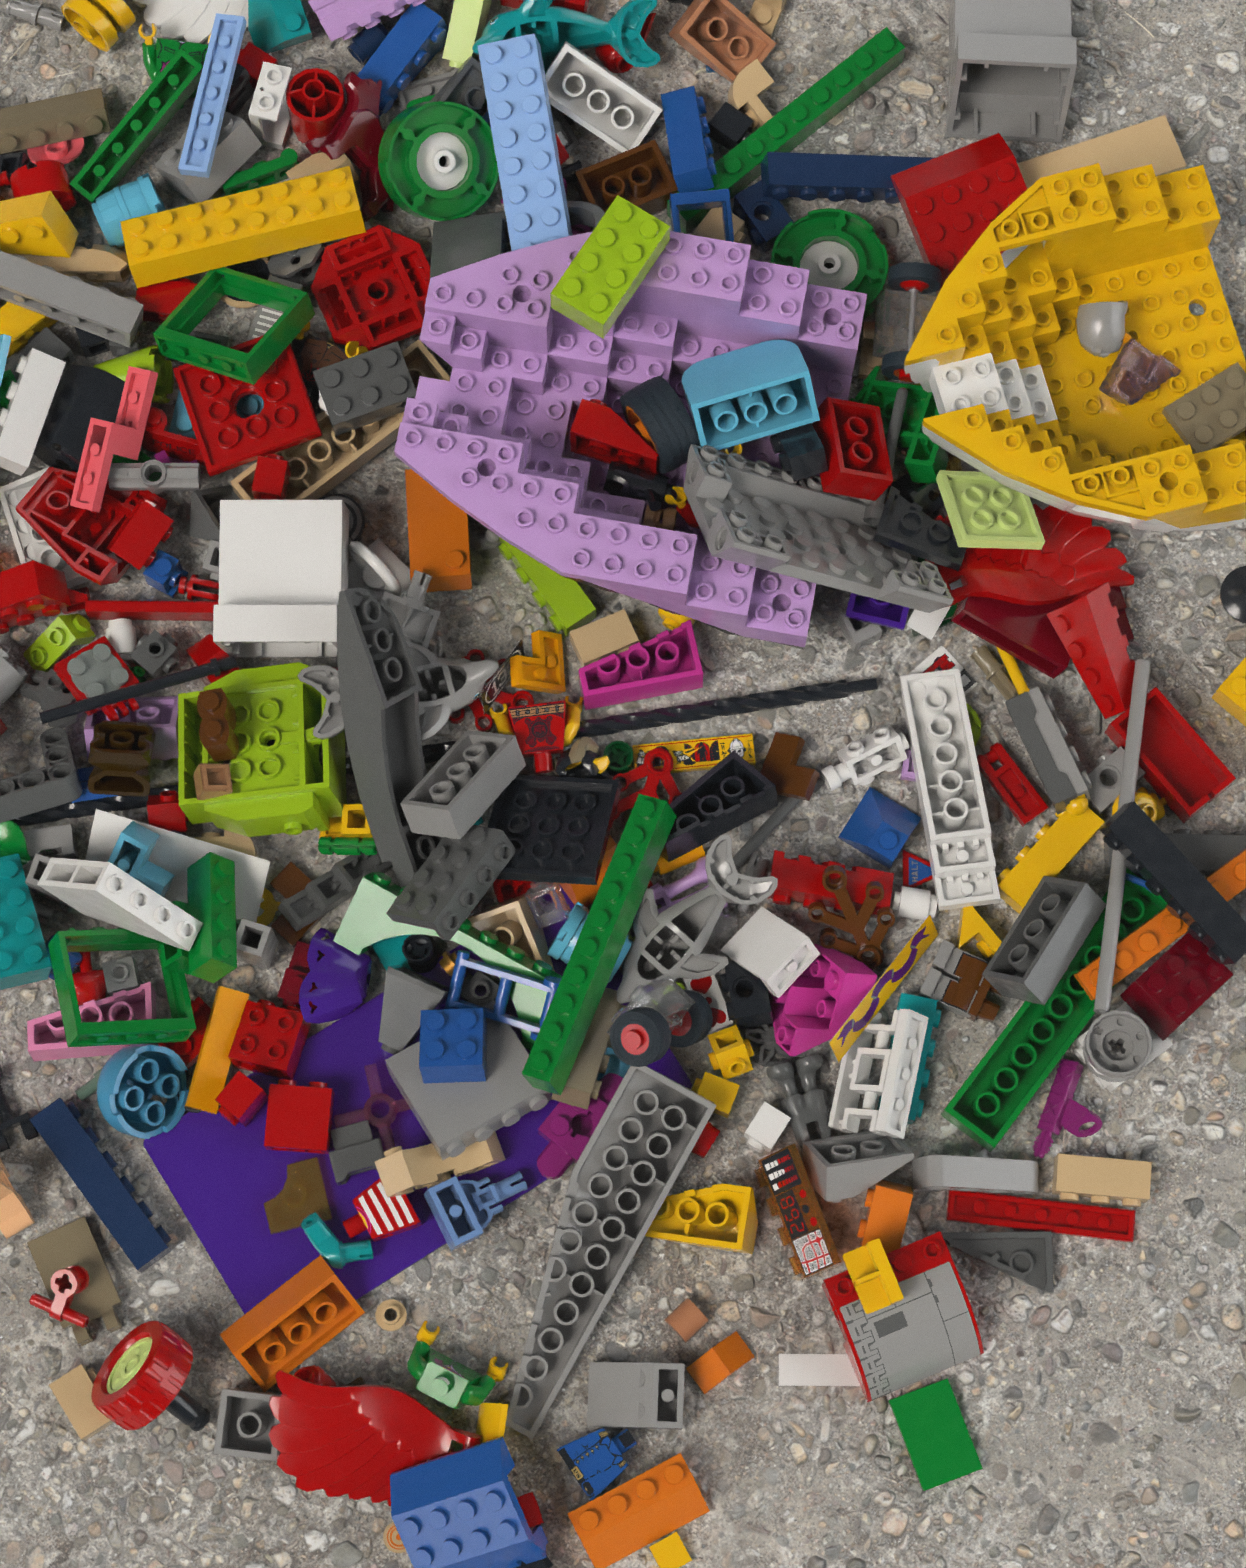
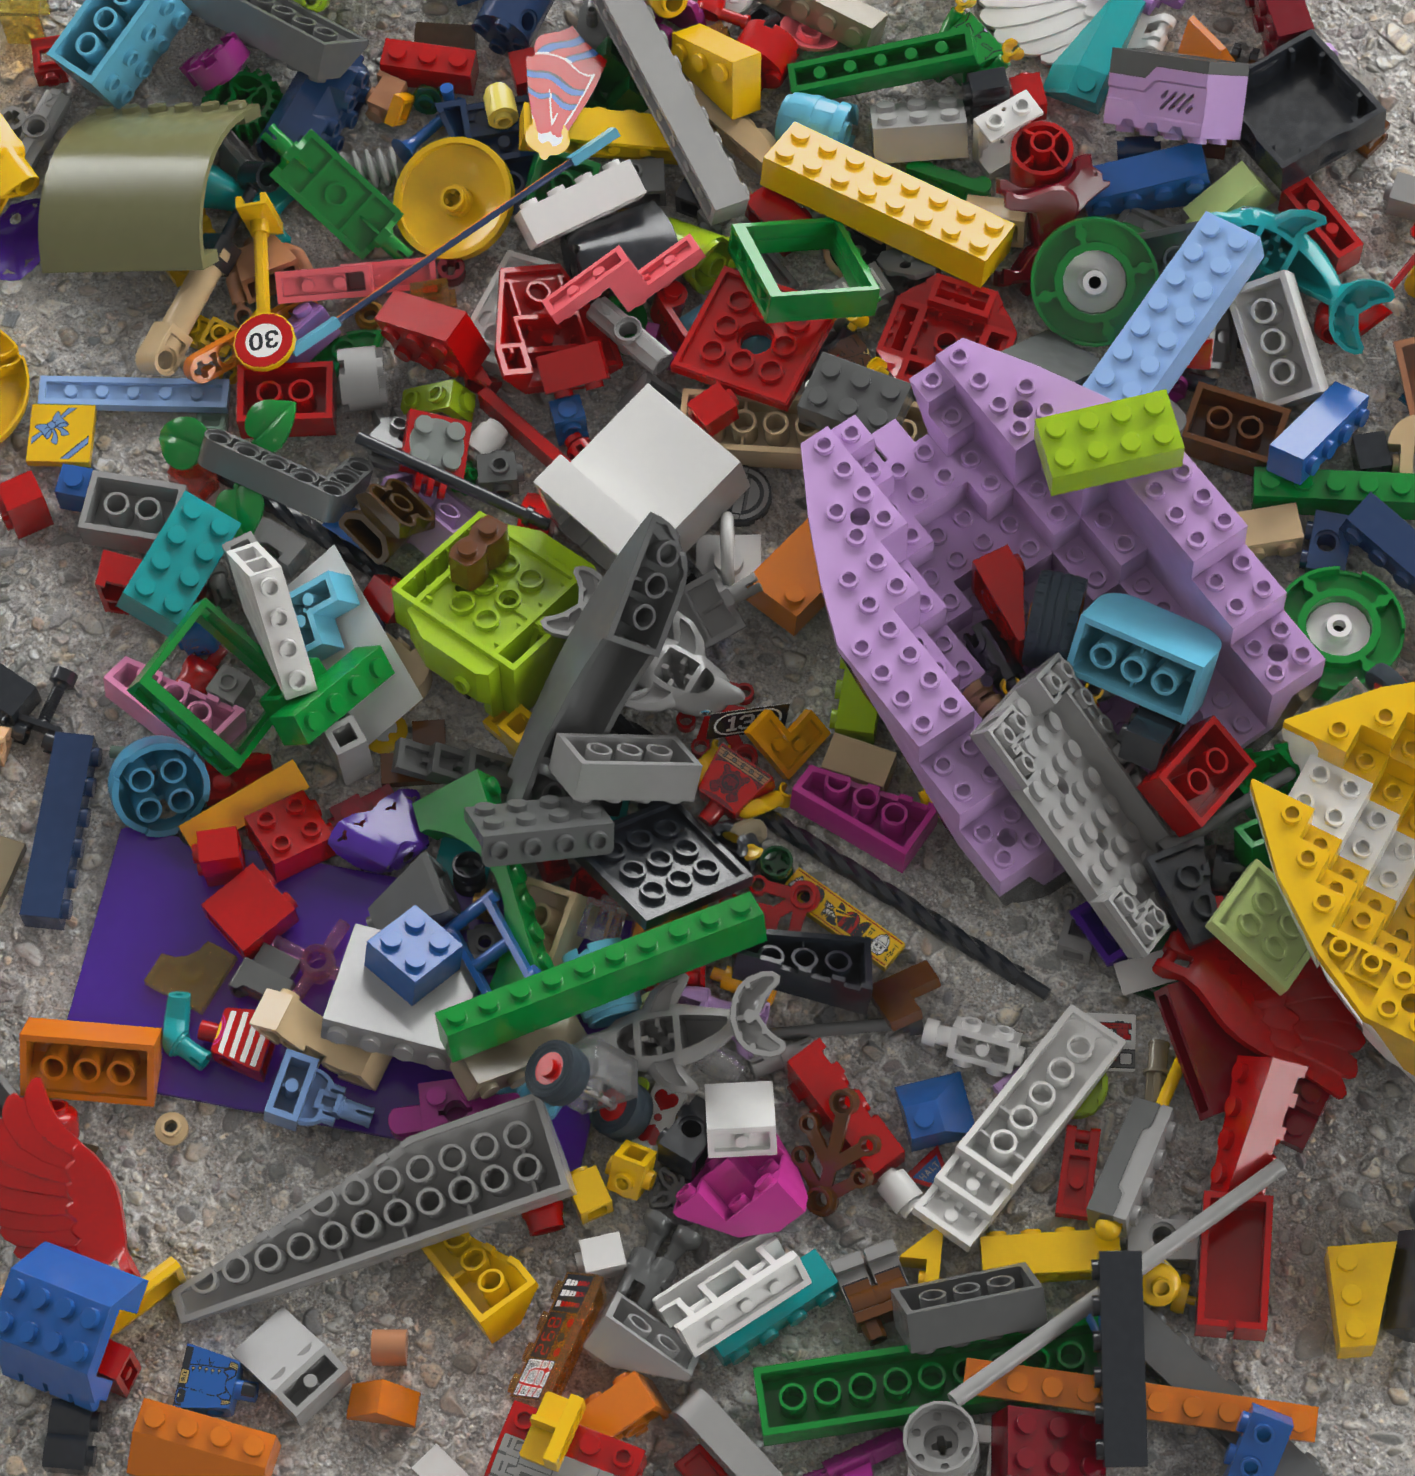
camera: 50 degrees right, 10 degrees down
light blue plate [178,13,247,178] -> none
medium nougat slope [194,763,233,800] -> none
green axle [318,837,378,855] -> none
green torso [407,1321,508,1409] -> none
blue window [669,189,734,242] -> none
yellow sticker [829,914,938,1063] -> none

